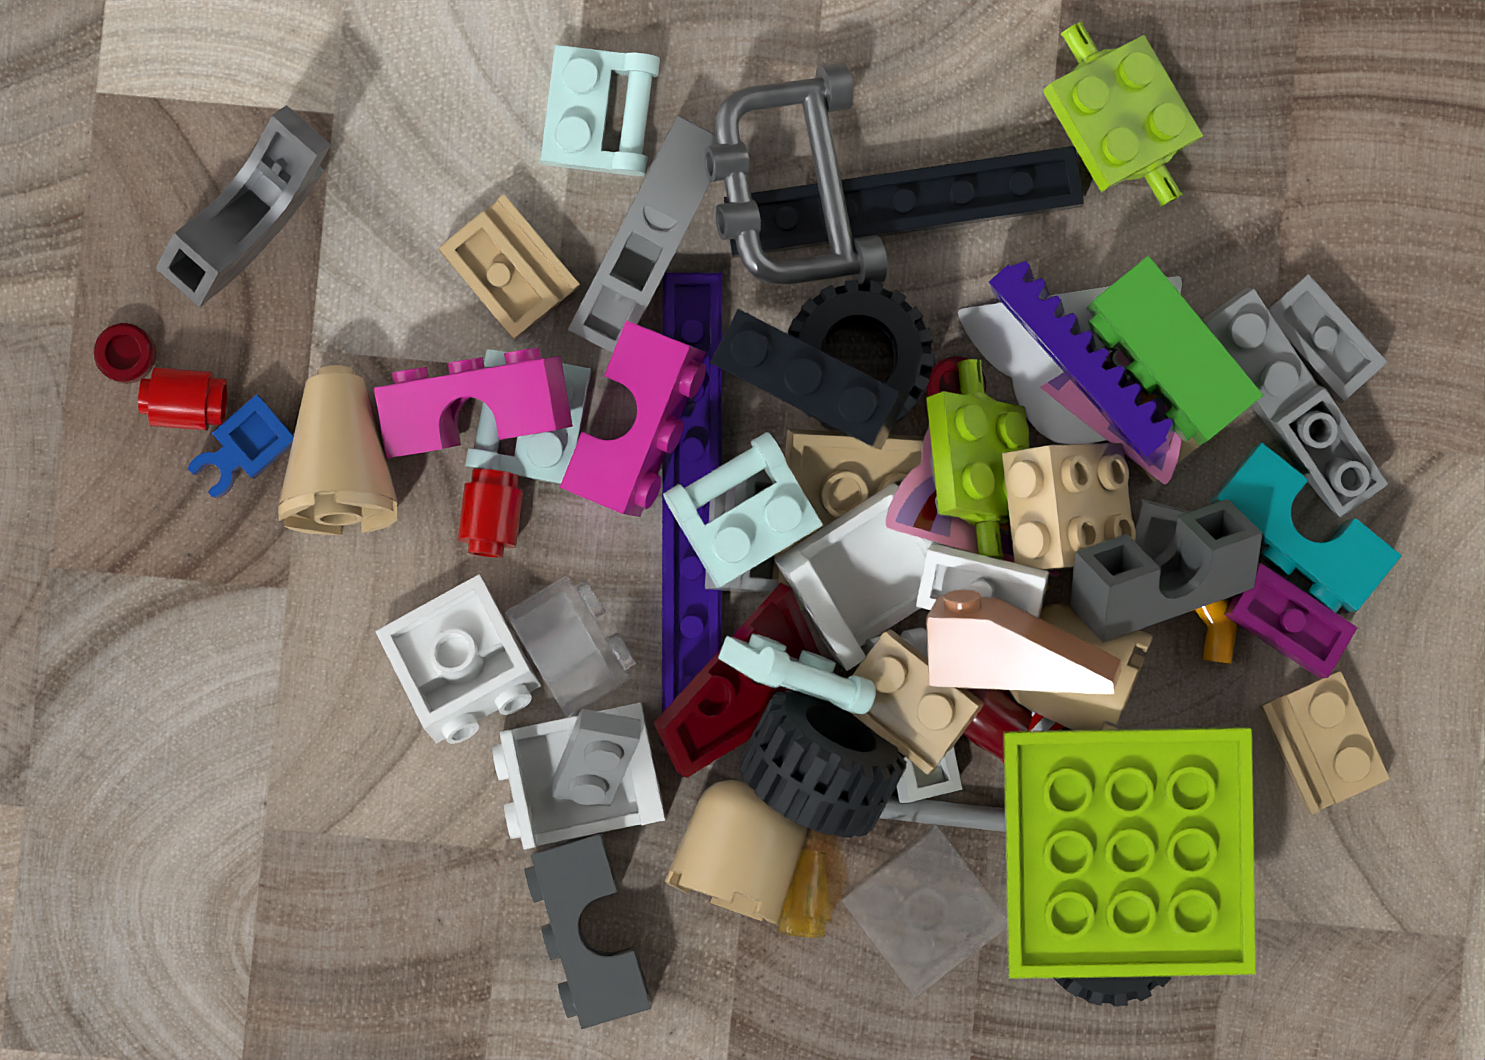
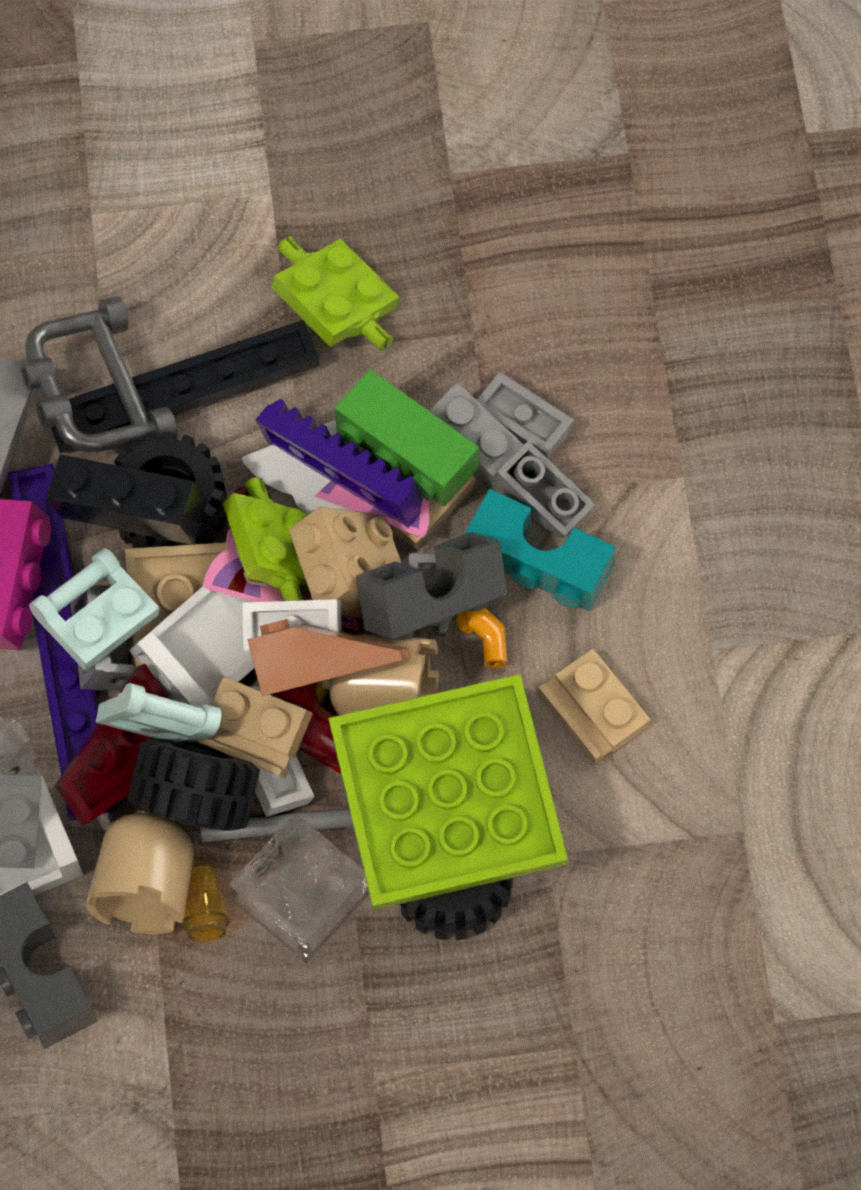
camera: 10 degrees left, 20 degrees down
magenta plate [1224,563,1358,679] -> none

